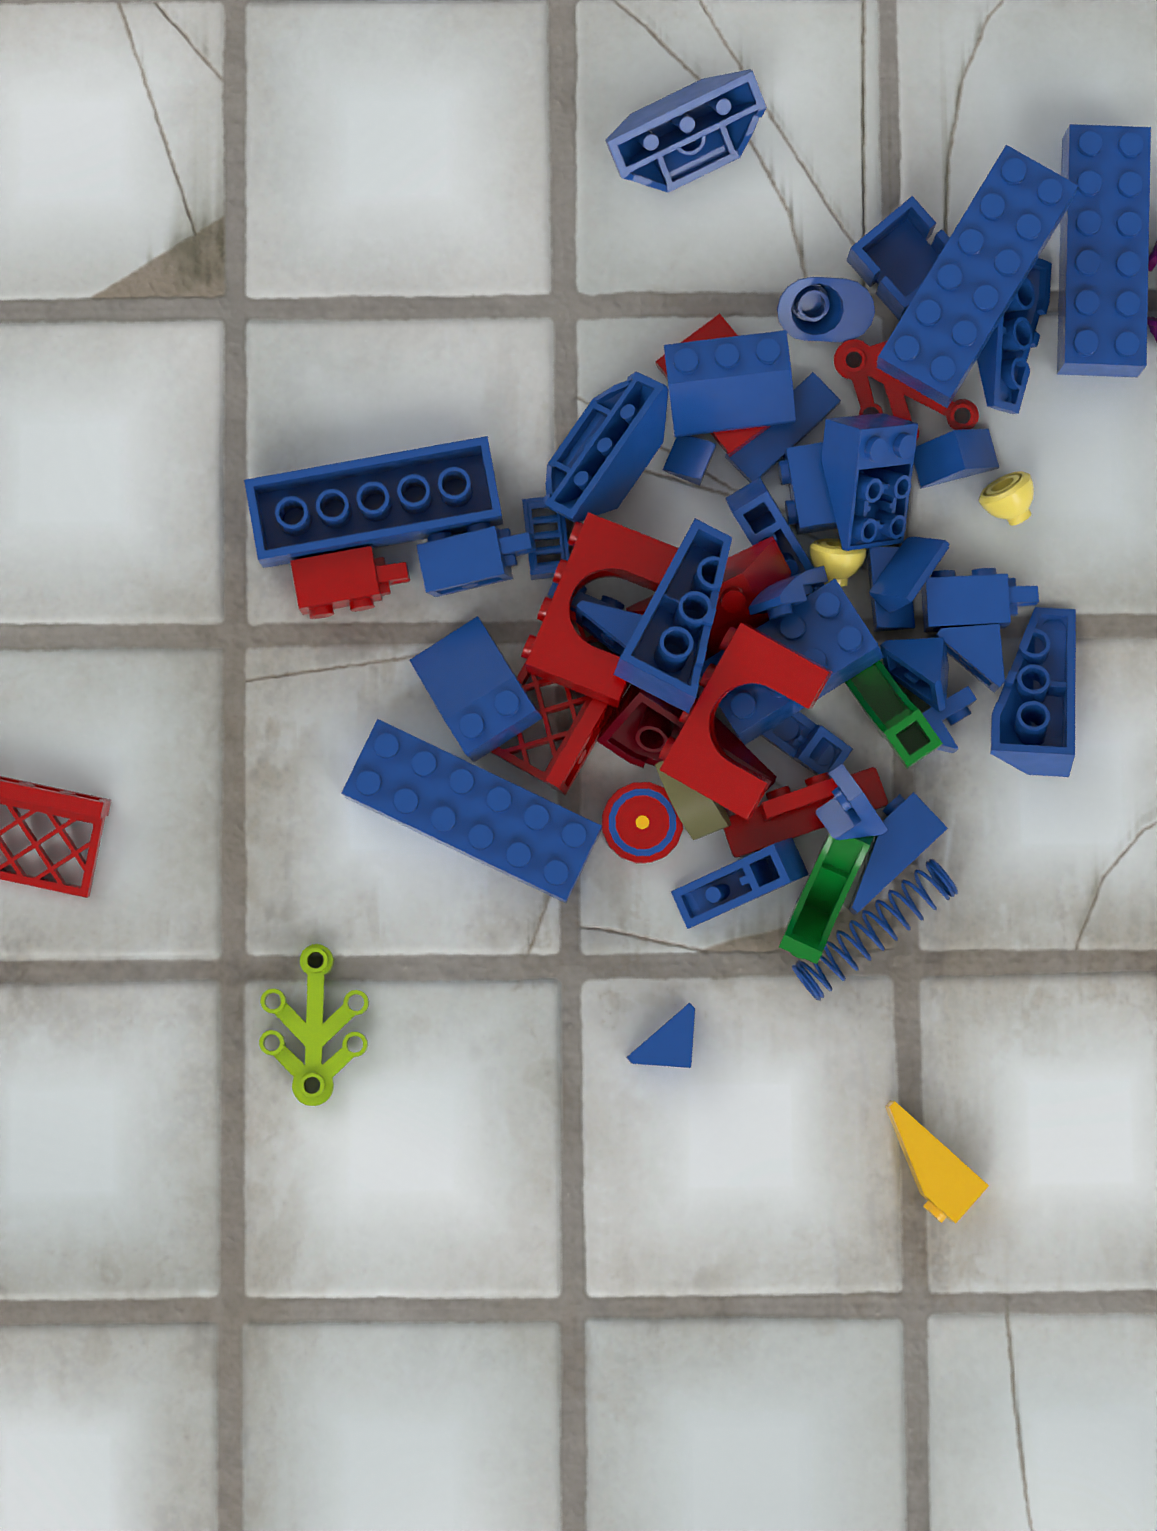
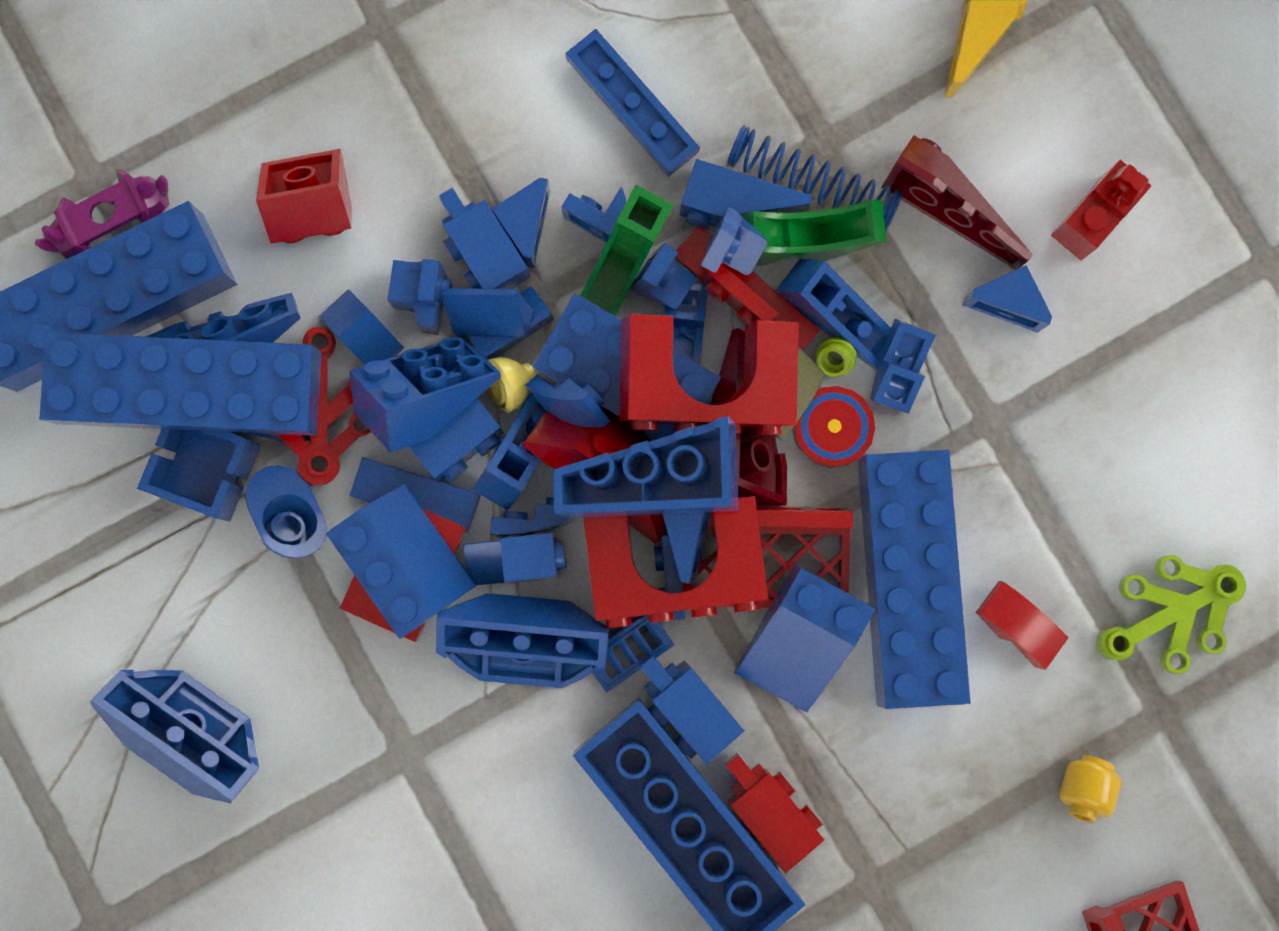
camera: 125 degrees left, 0 degrees up
blue slope [880,637,949,712] -> none
light yellow brick [978,471,1034,526] -> none
blue wedge [990,607,1076,777] -> none
none -> red slope [256,149,352,244]
none -> blue brick [387,259,452,335]
none -> blue slope [491,497,577,536]
none -> blue brick [500,533,567,583]
none -> blue plate [565,29,700,177]
none -> blue slope [630,243,696,310]
none -> lime plate [816,337,857,377]
none -> blue slope [870,318,936,414]
none -> dark red wedge [881,135,1033,270]
none -> red slope [975,581,1069,670]
none -> red hinge [1051,160,1152,261]
none -> yellow head [1059,755,1122,823]

